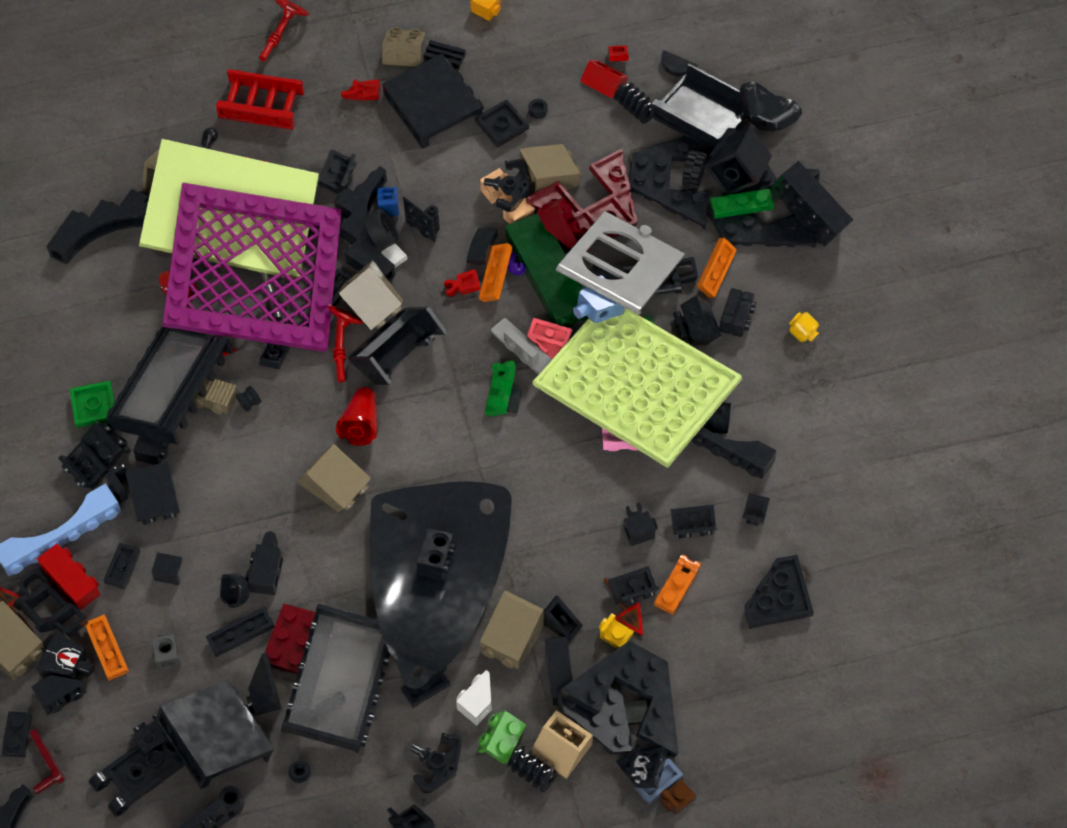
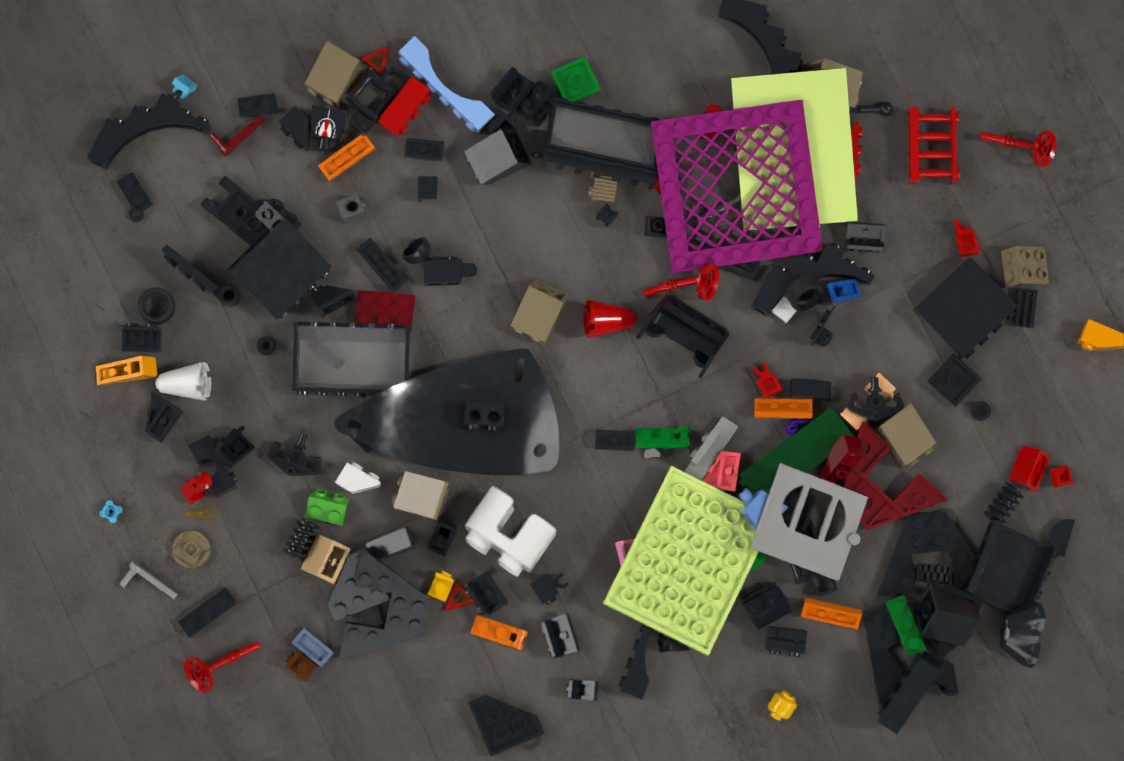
camera: 75 degrees right, 20 degrees up
slope [339,260,403,330] -> none
black slope [616,744,668,789] -> none
none -> white piece [465,486,557,577]
none -> black plate [595,430,634,452]

